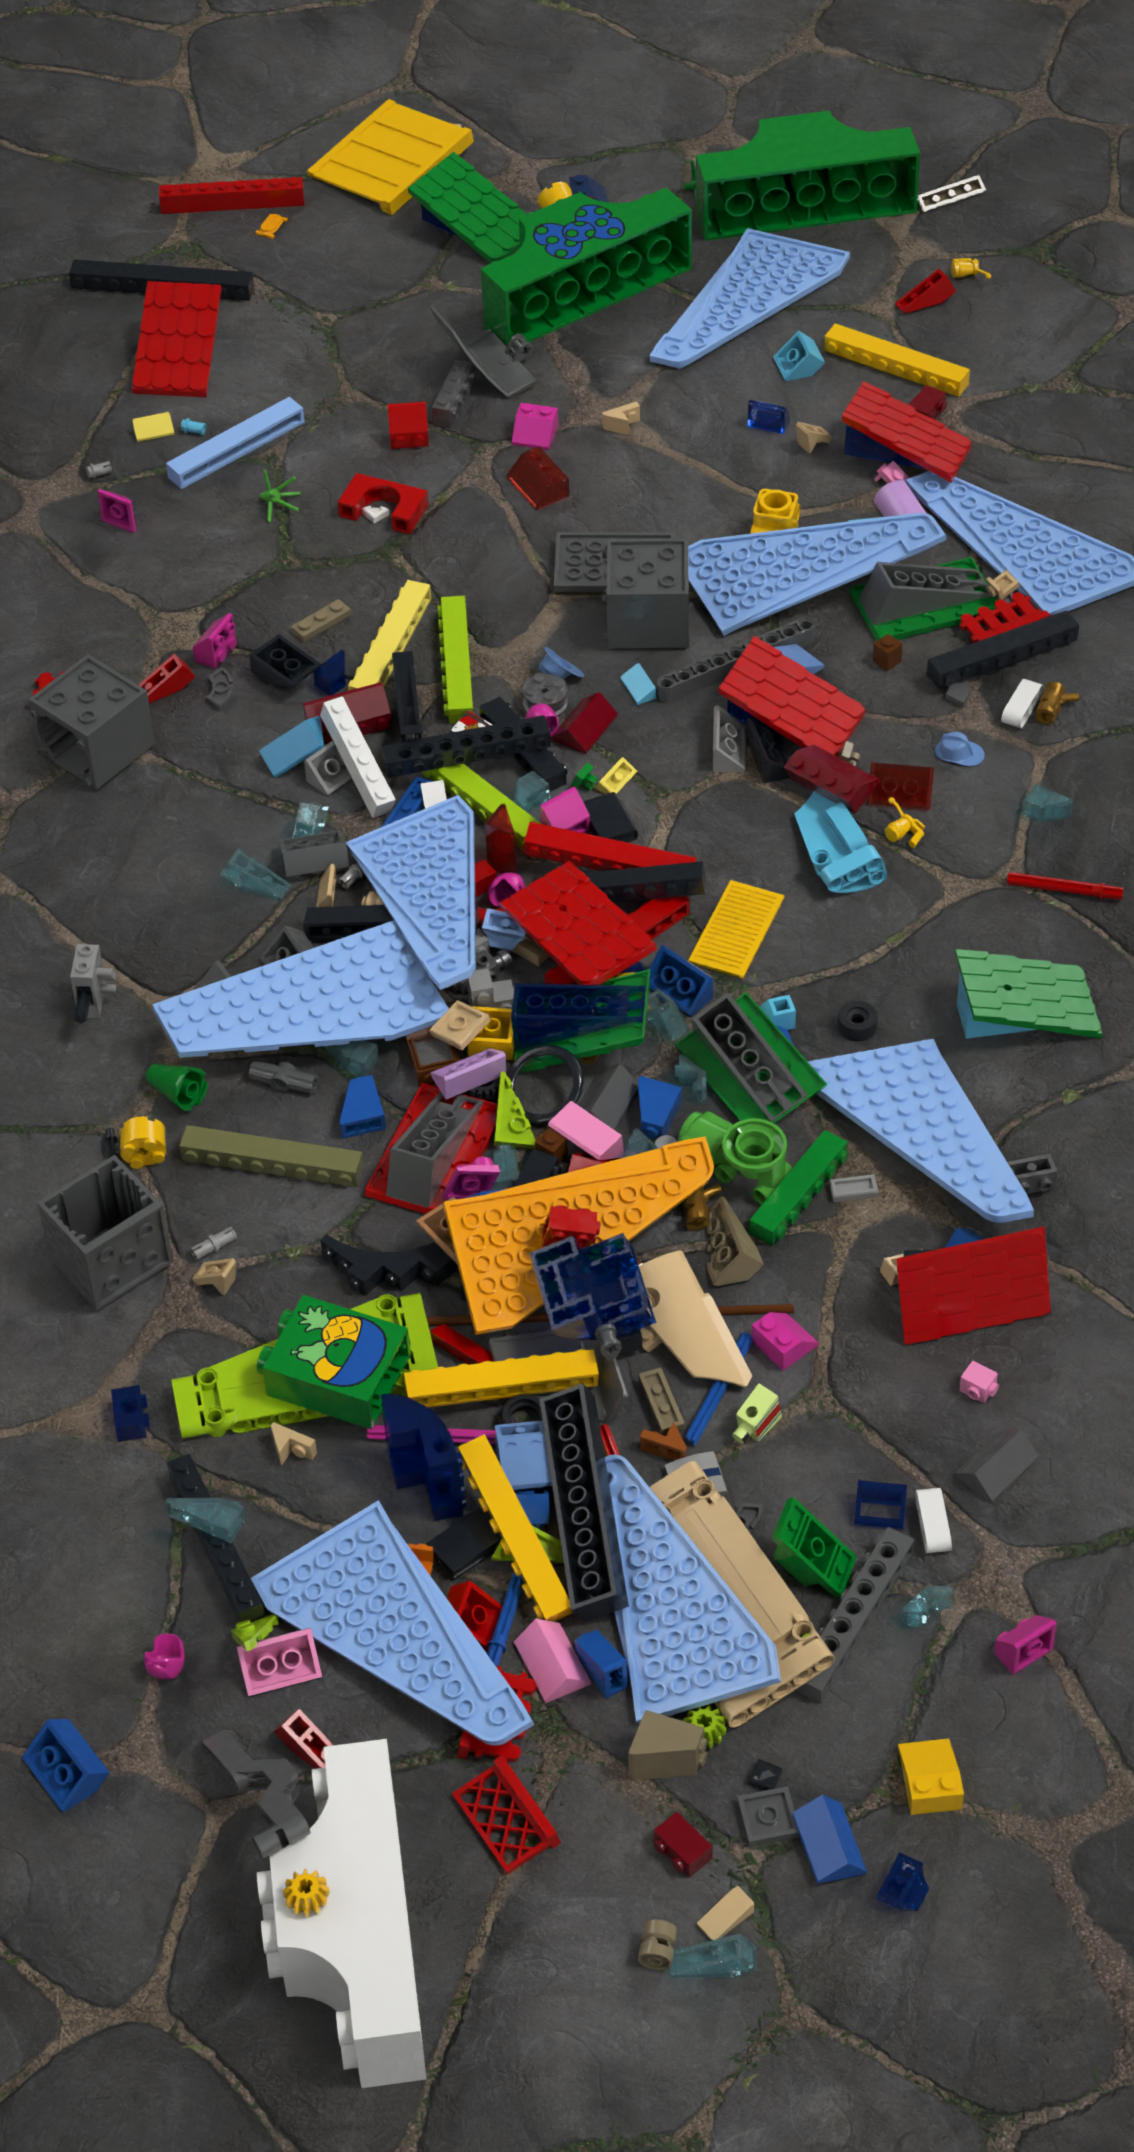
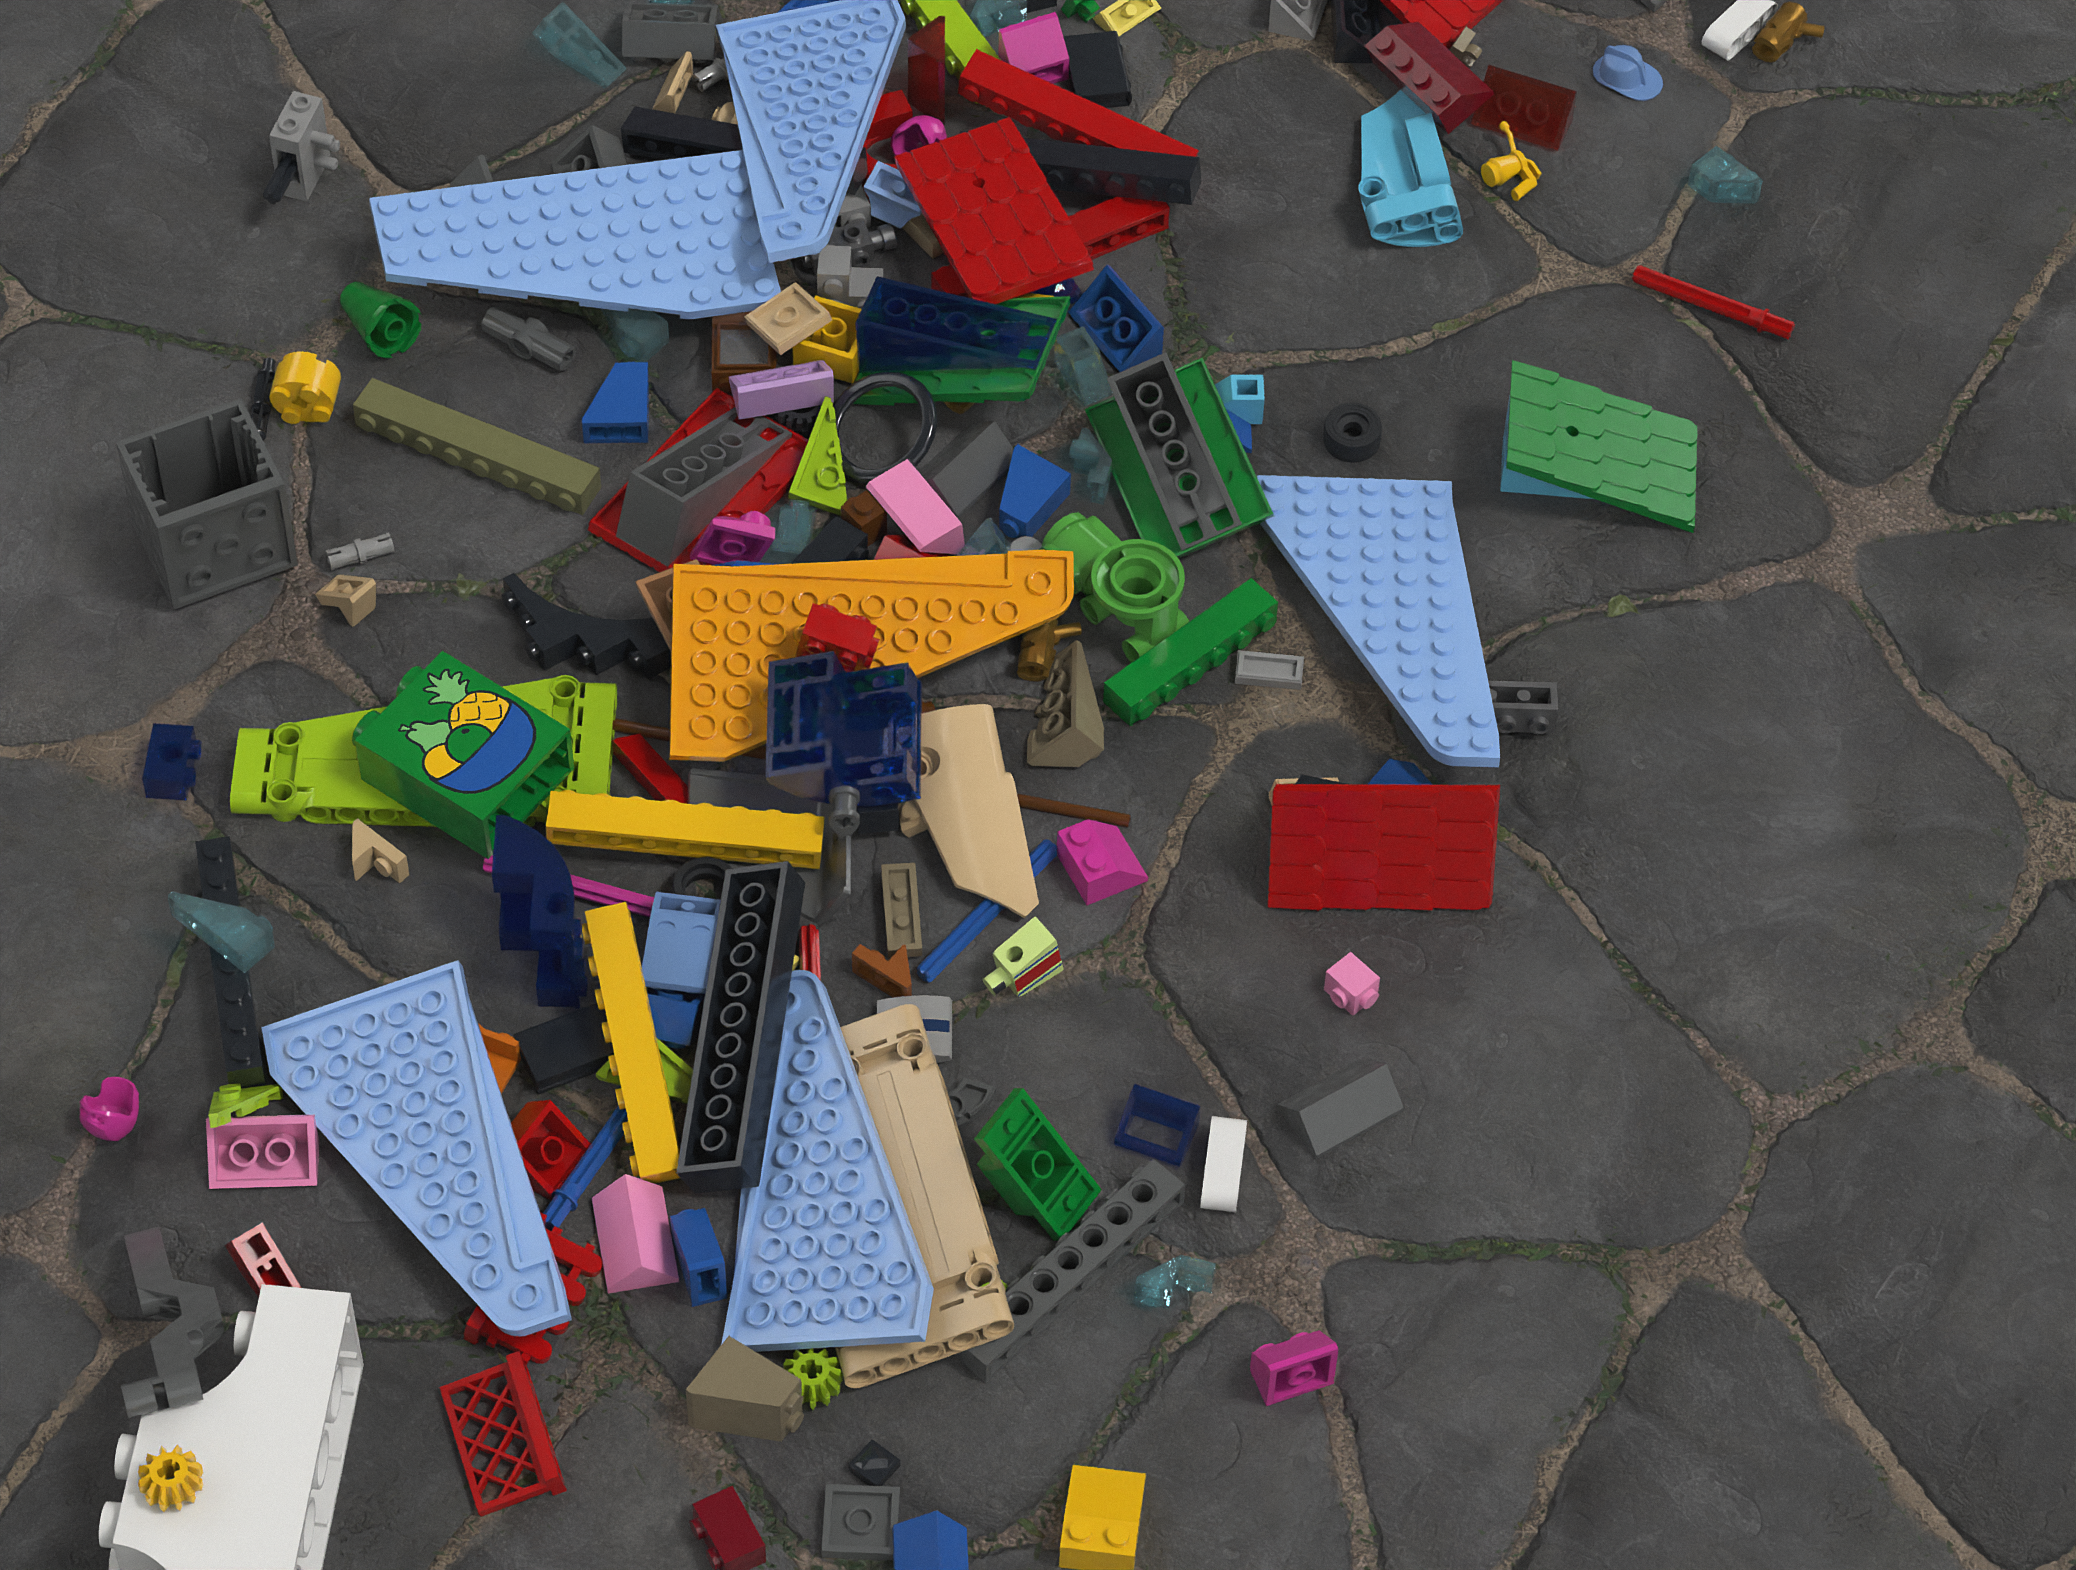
camera: 10 degrees right, 5 degrees up
yellow window [688,880,785,979] -> none

